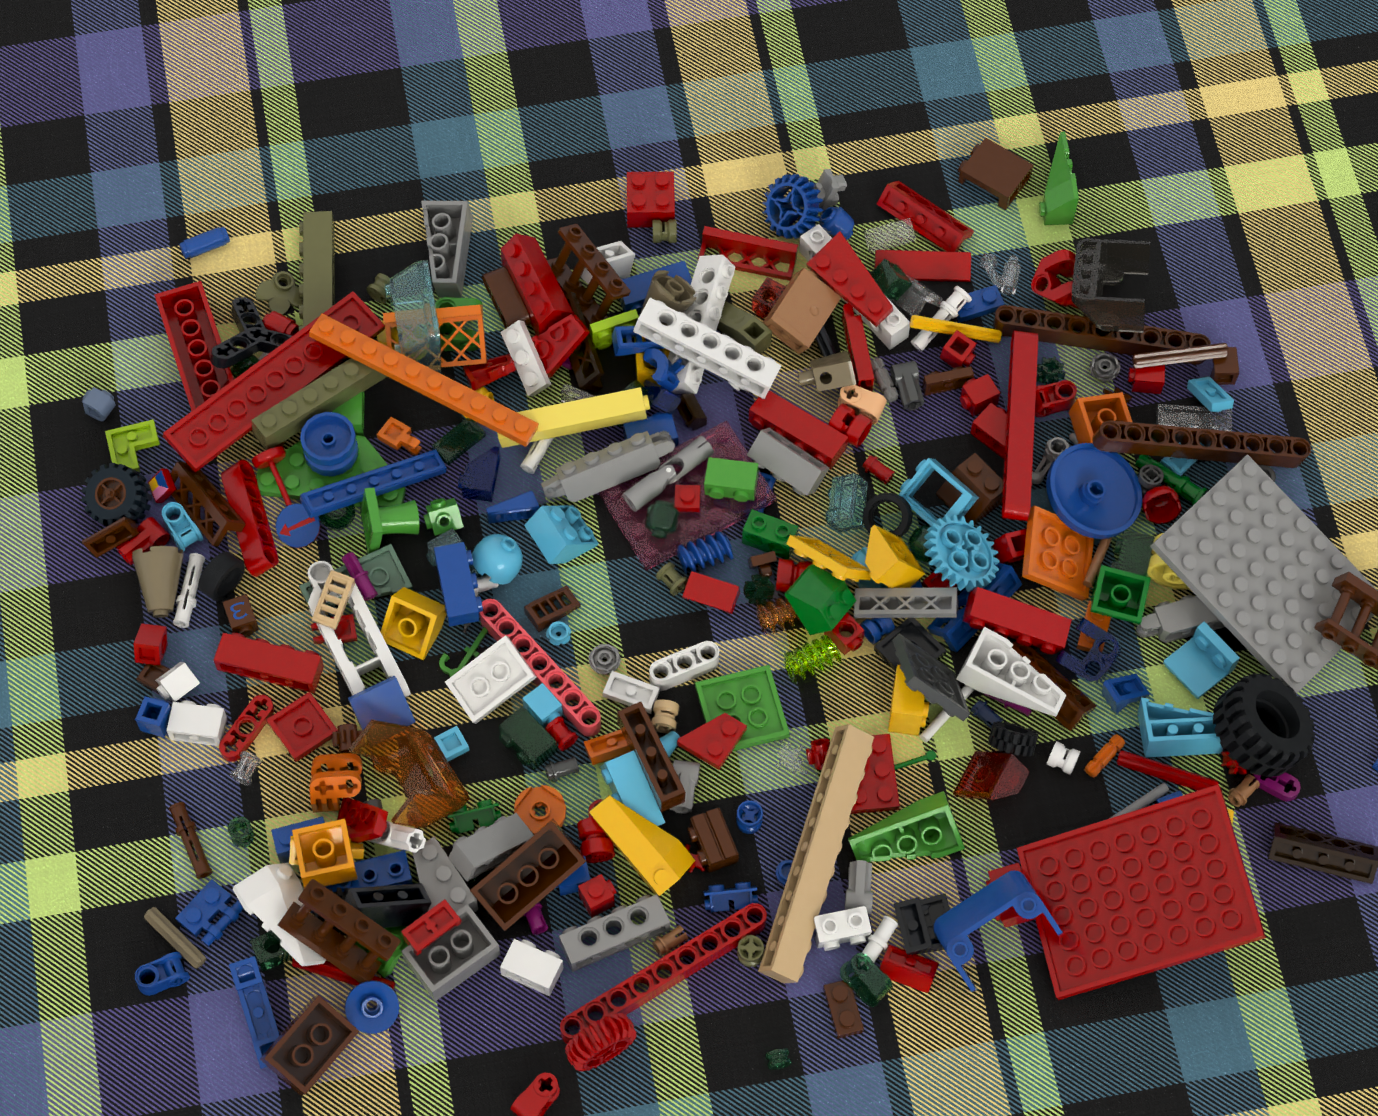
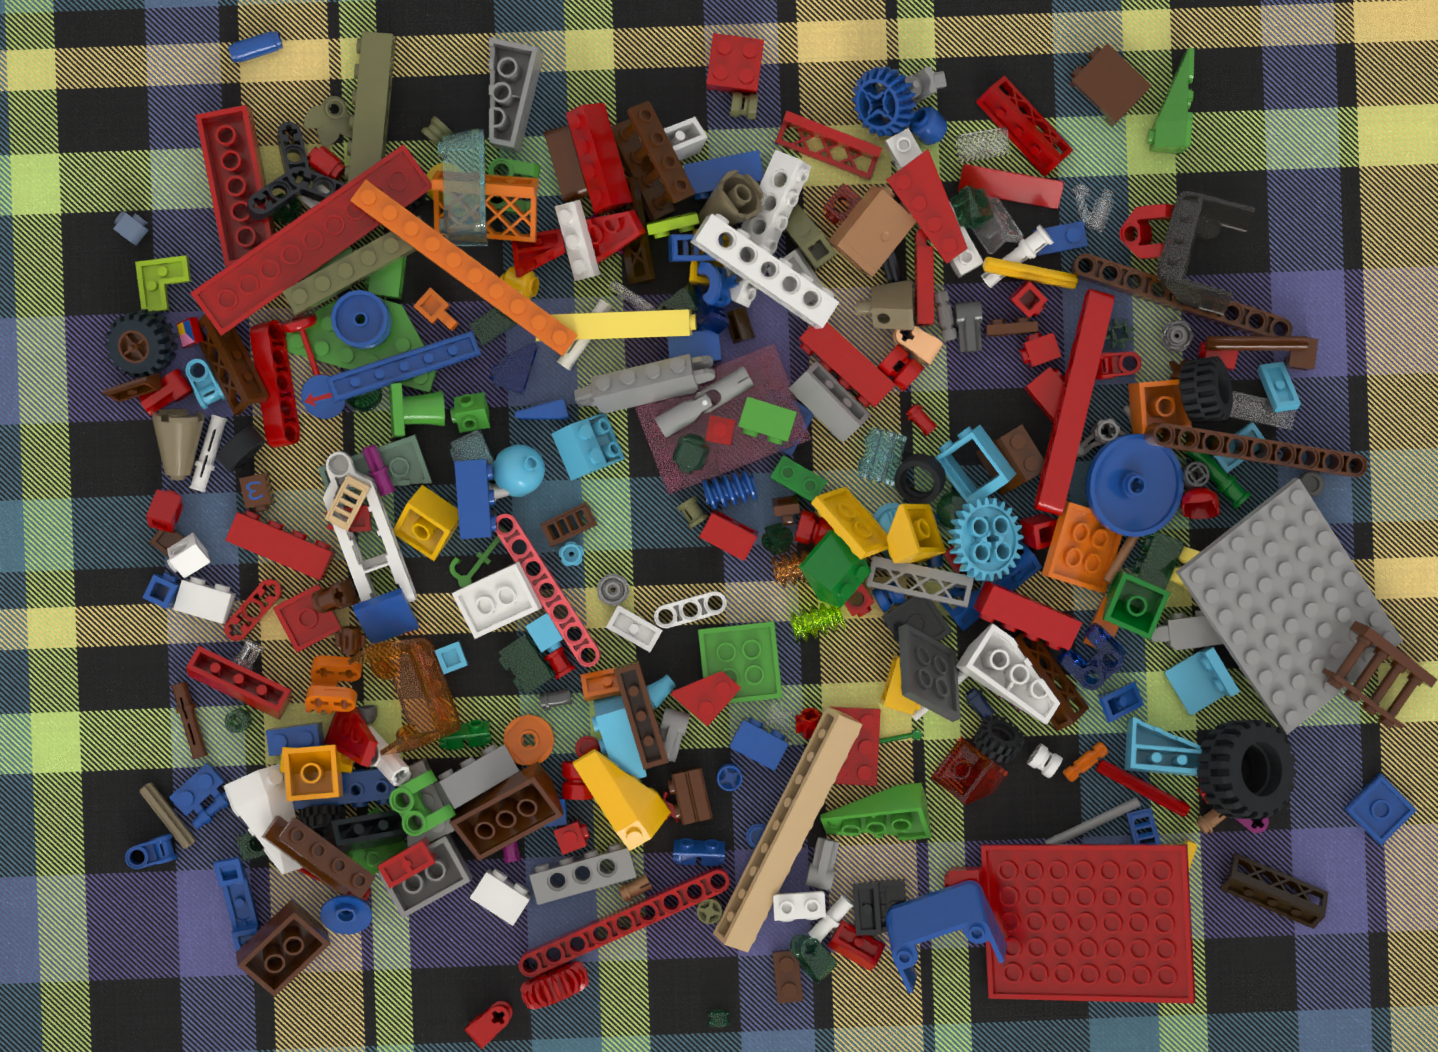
camera: 10 degrees right, 25 degrees up
tan wheel [651,700,679,733] -> none
none -> red brick [186,645,292,720]
none -> reddish brown piece [312,578,359,613]
none -> bright green piece [389,769,456,836]
none -> blue brick [729,717,789,771]
none -> black tyre [1179,356,1233,425]

